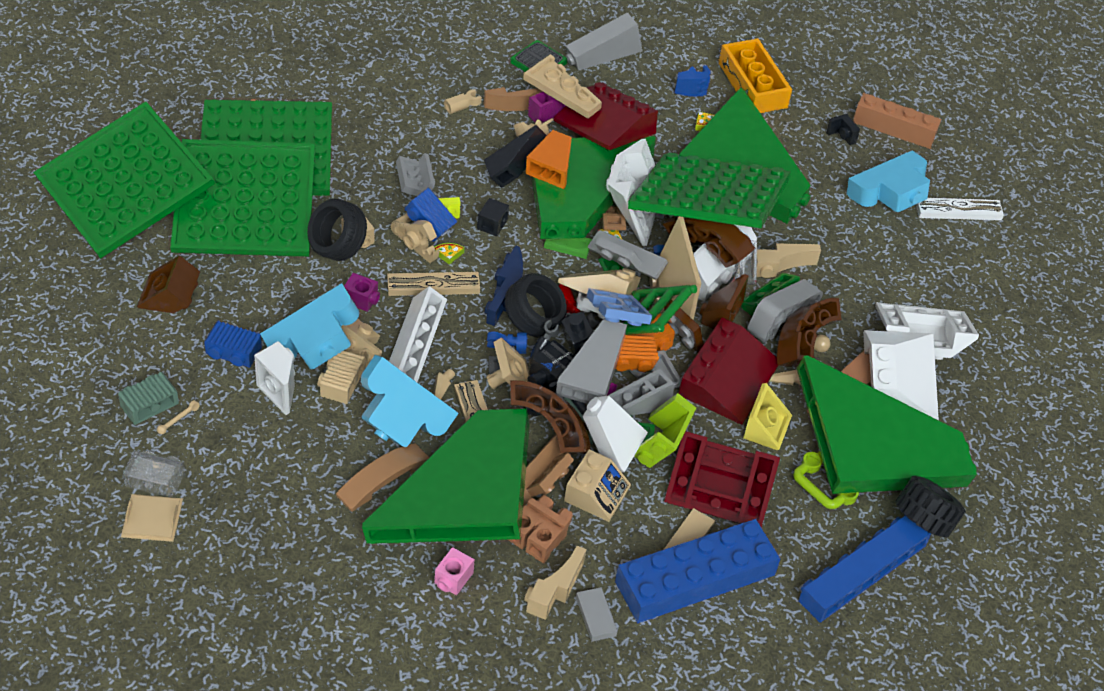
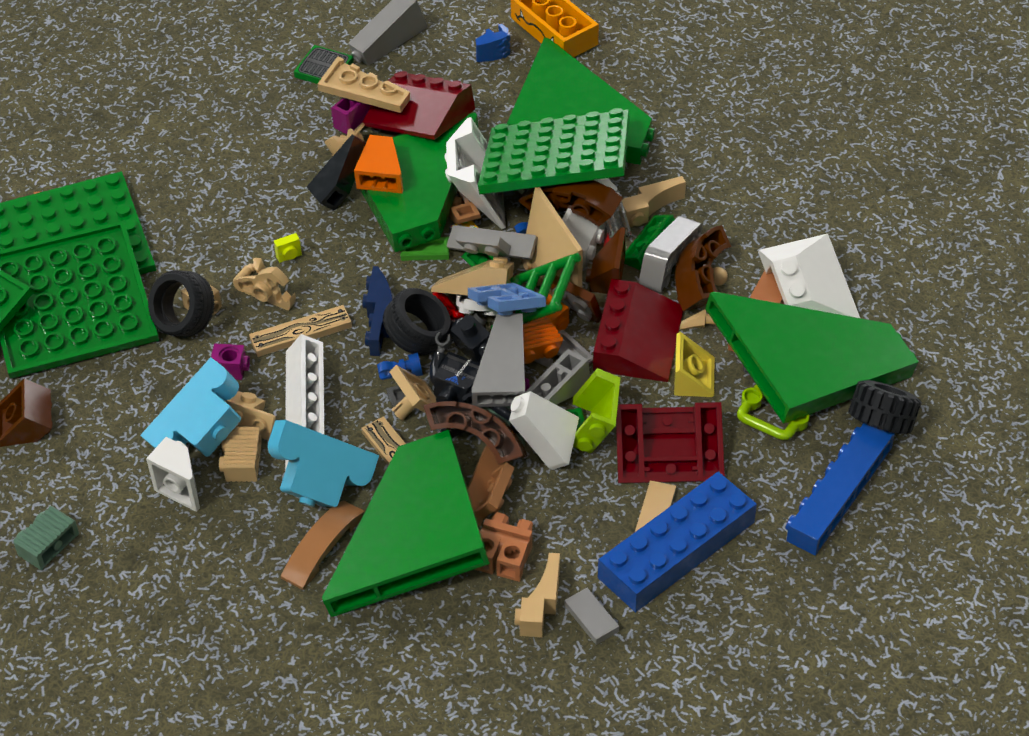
camera: 10 degrees left, 0 degrees up
tan piece [121,494,183,542] -> none
clear brick [123,450,185,498] -> none
tan hinge [157,400,200,434] -> none
blue brick [204,321,262,368] -> none
light grey bracket [396,153,435,196] -> none
blue brick [404,187,458,242] -> none
tan bar [433,369,455,400] -> none
tile [434,243,465,265] -> none
bright pink brick [434,547,475,595] -> none
tan bar [444,89,482,114] -> none
black brick [477,198,509,237] -> none
medium nougat slope [484,87,543,111] -> none
tan slope [564,449,631,522] -> none
tile [695,112,715,131] -> none
black bracket [826,114,860,146] -> none
medium azure brick [847,151,930,212] -> none
nougat brick [853,93,941,149] -> none
white slope [875,302,979,360] -> none
white tile [916,198,1004,220] -> none

